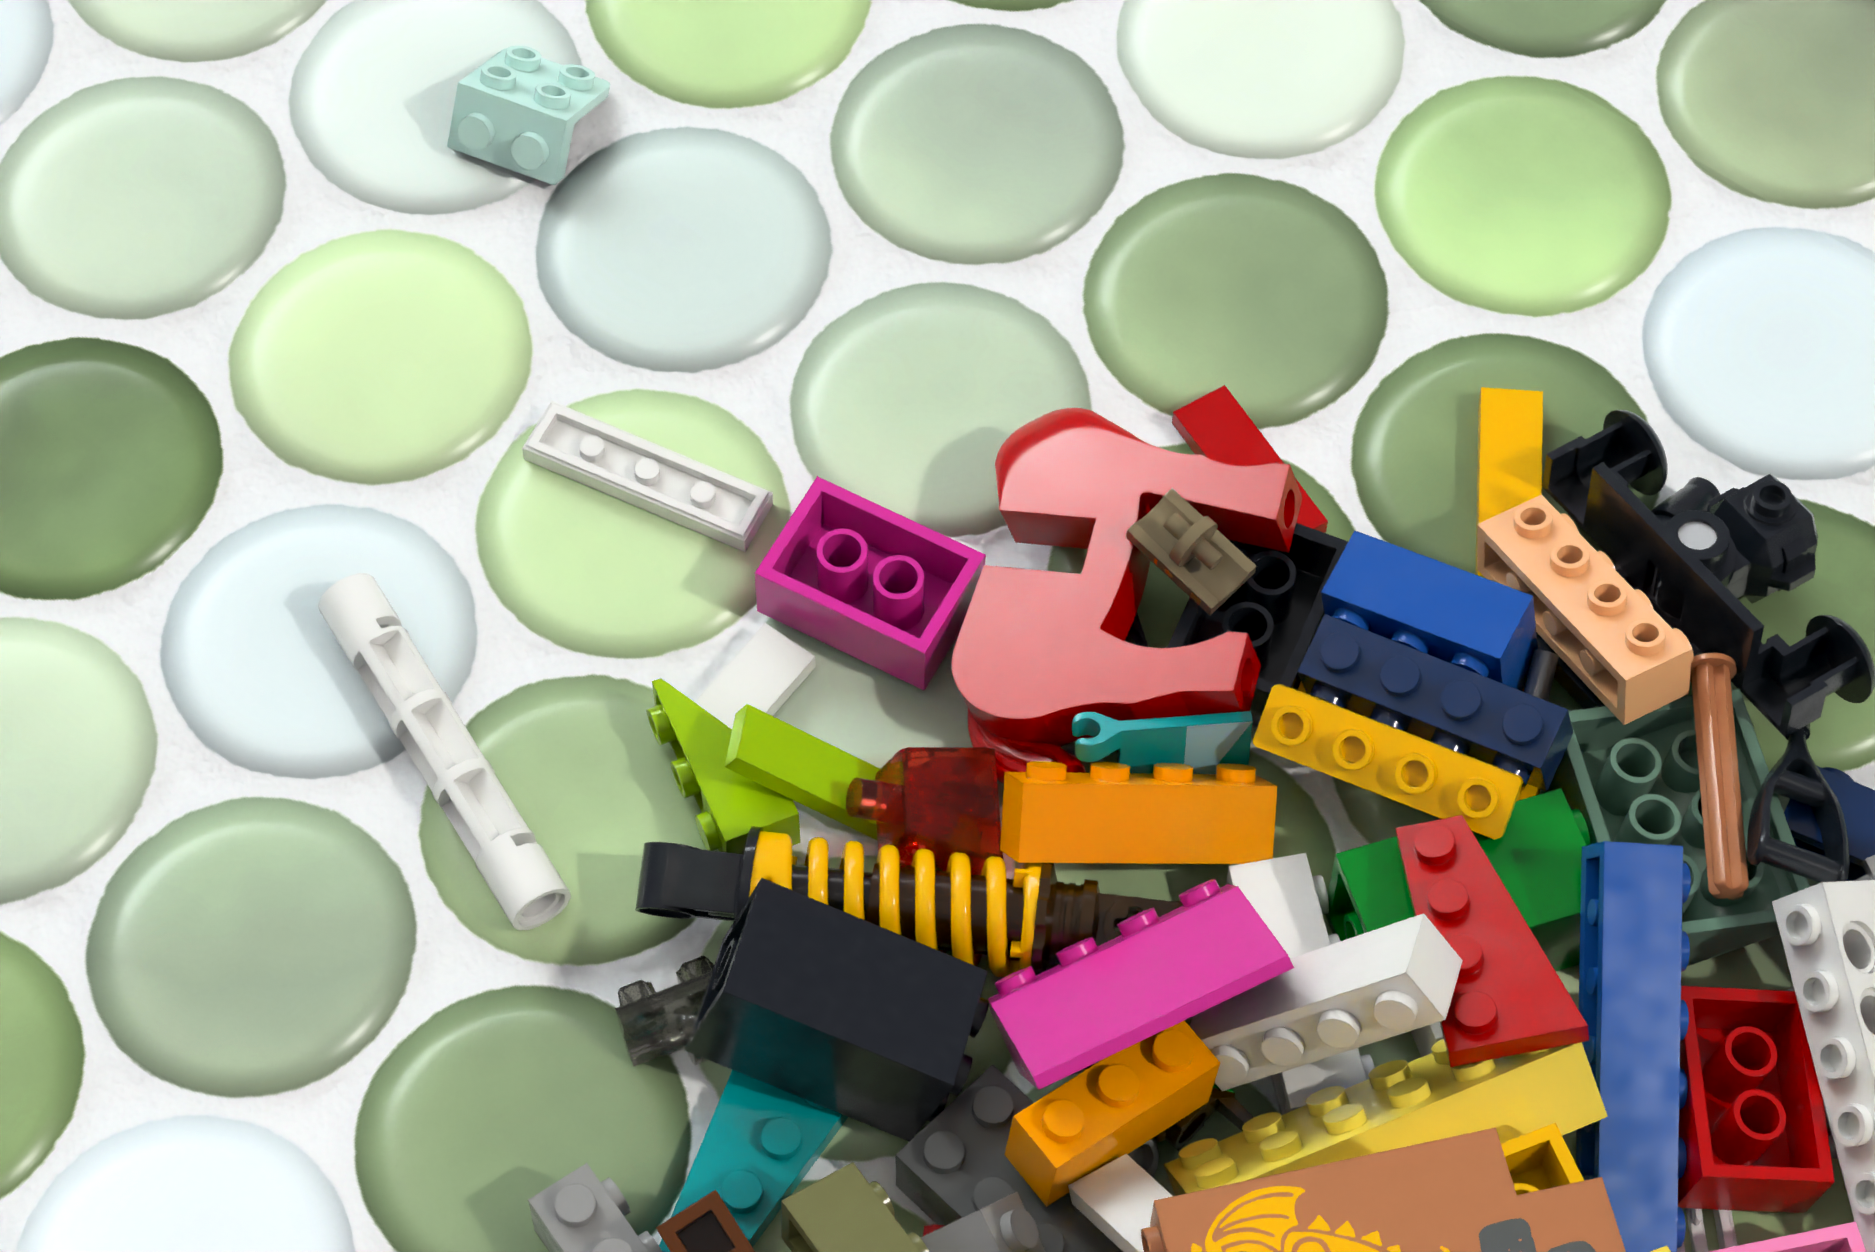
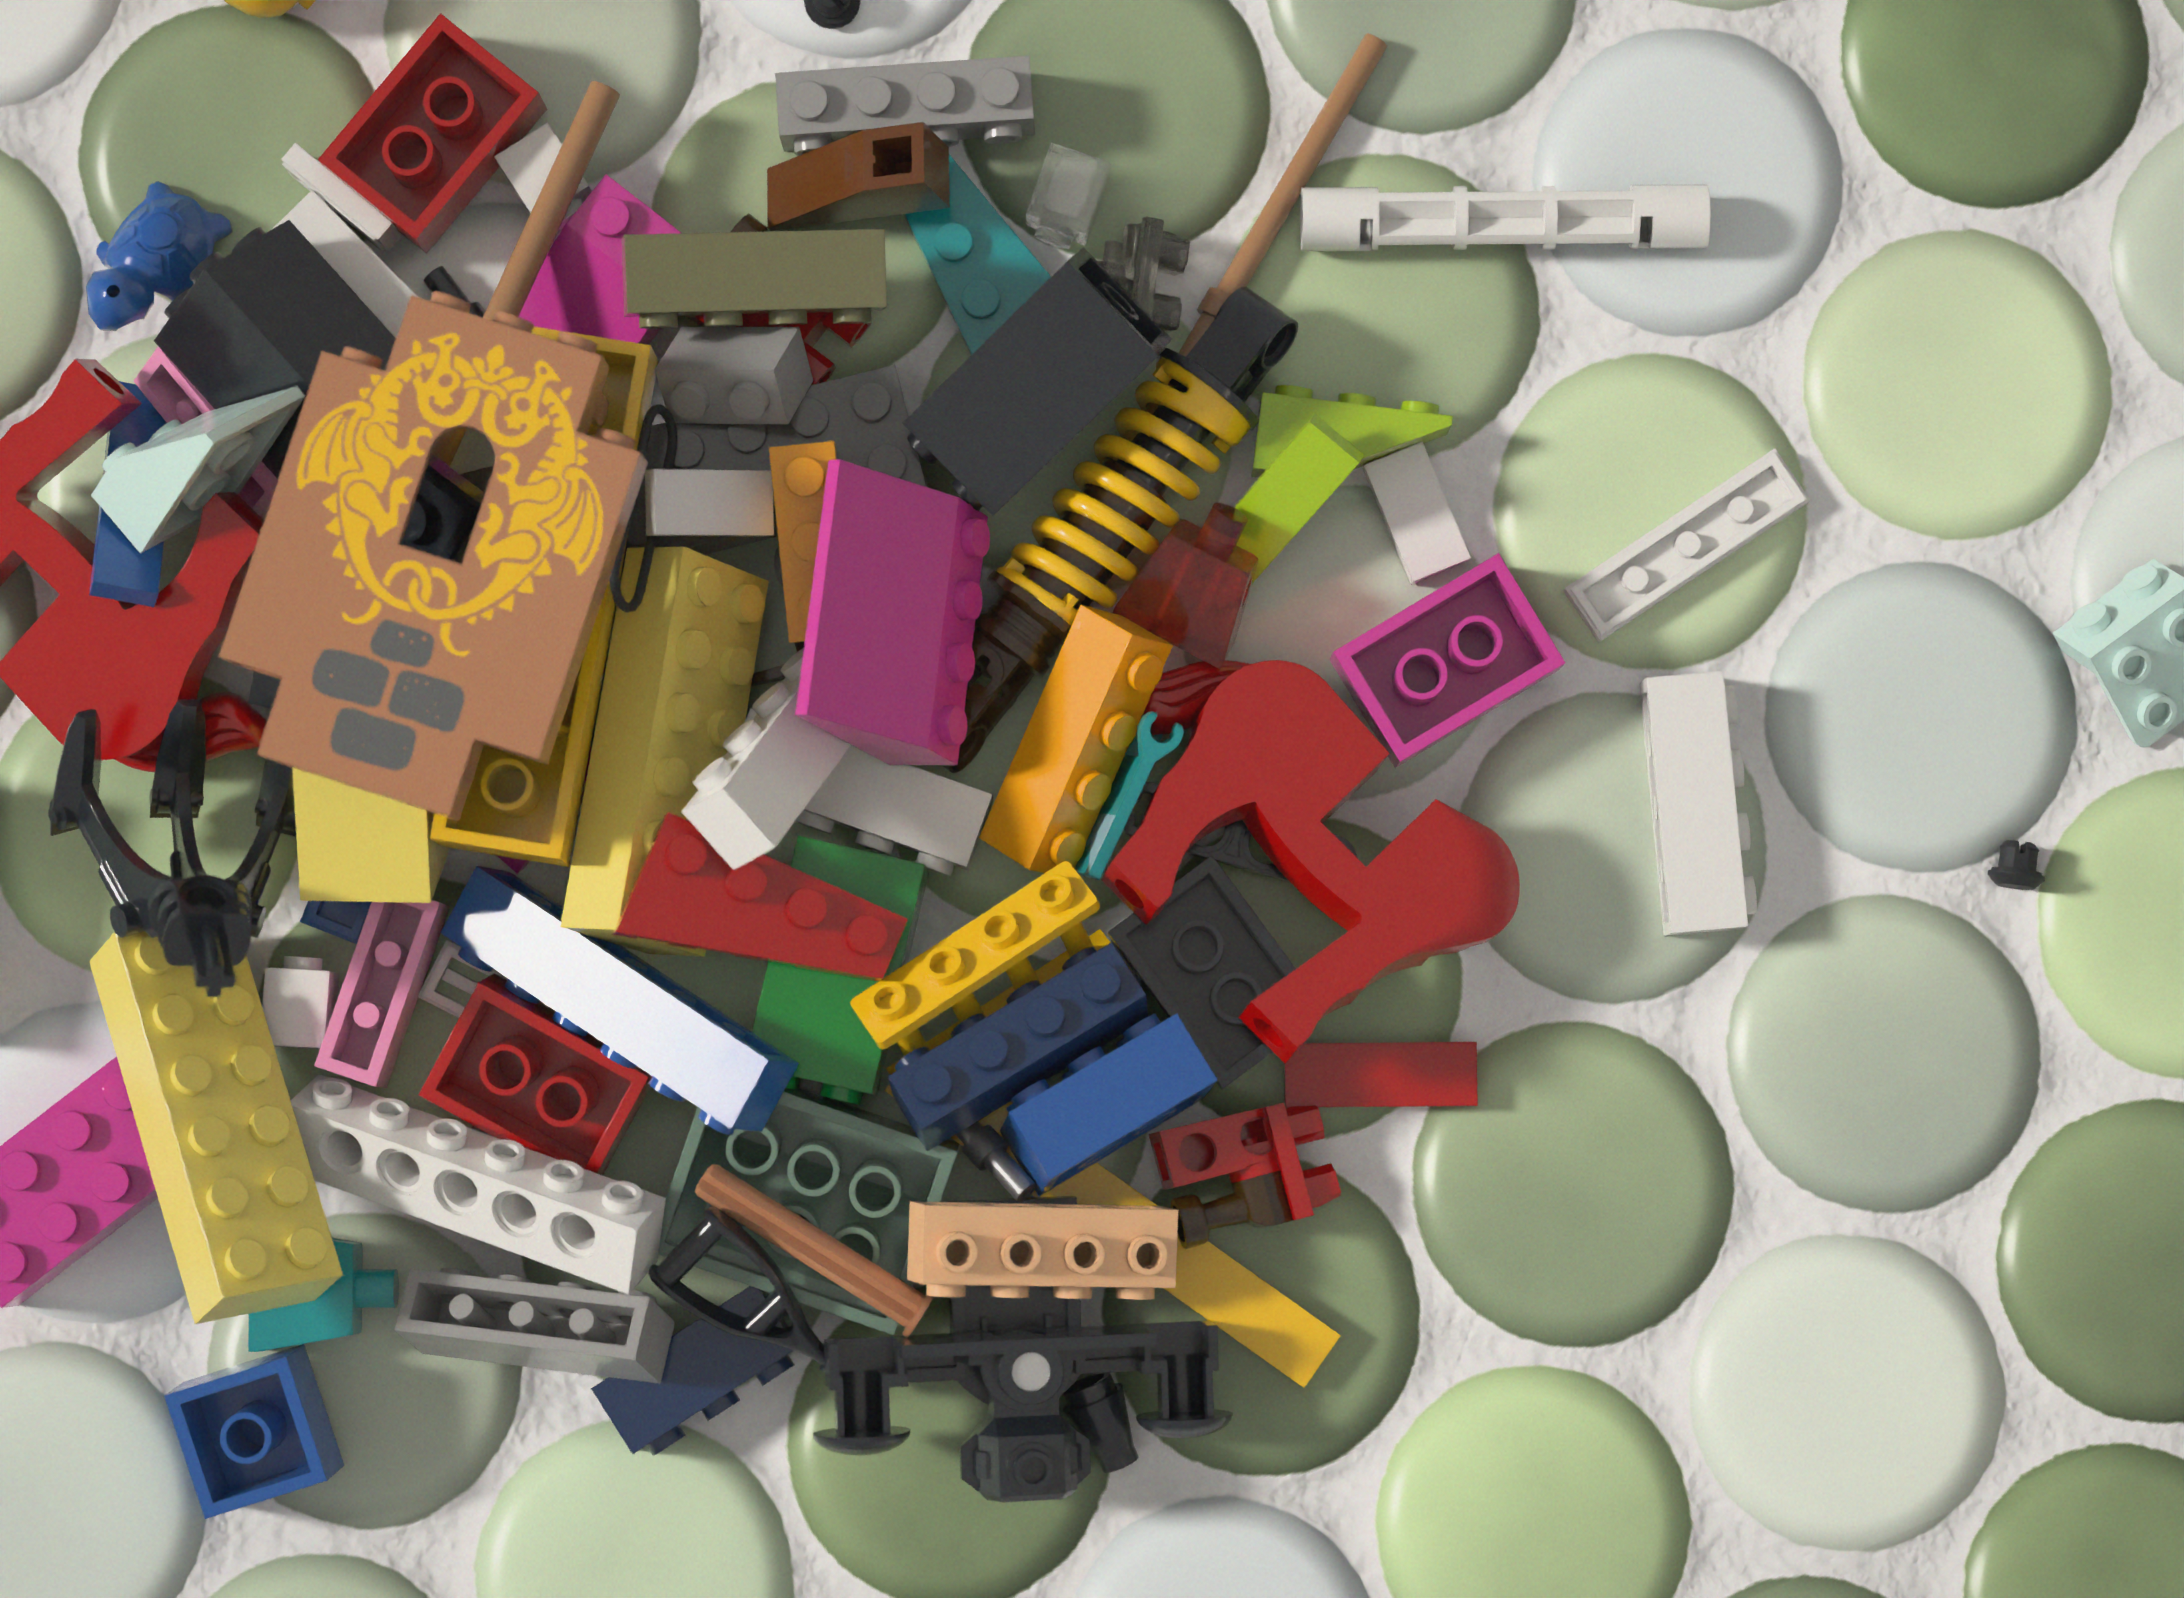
camera: 120 degrees right, 25 degrees up
dark tan hips [1126,488,1257,615] -> none
none -> clear brick [1026,142,1111,249]
none -> red hips [1148,1102,1341,1249]
none -> medium nougat bar [1179,33,1387,357]
none -> white brick [1639,671,1757,936]
none -> black piece [1988,840,2045,890]

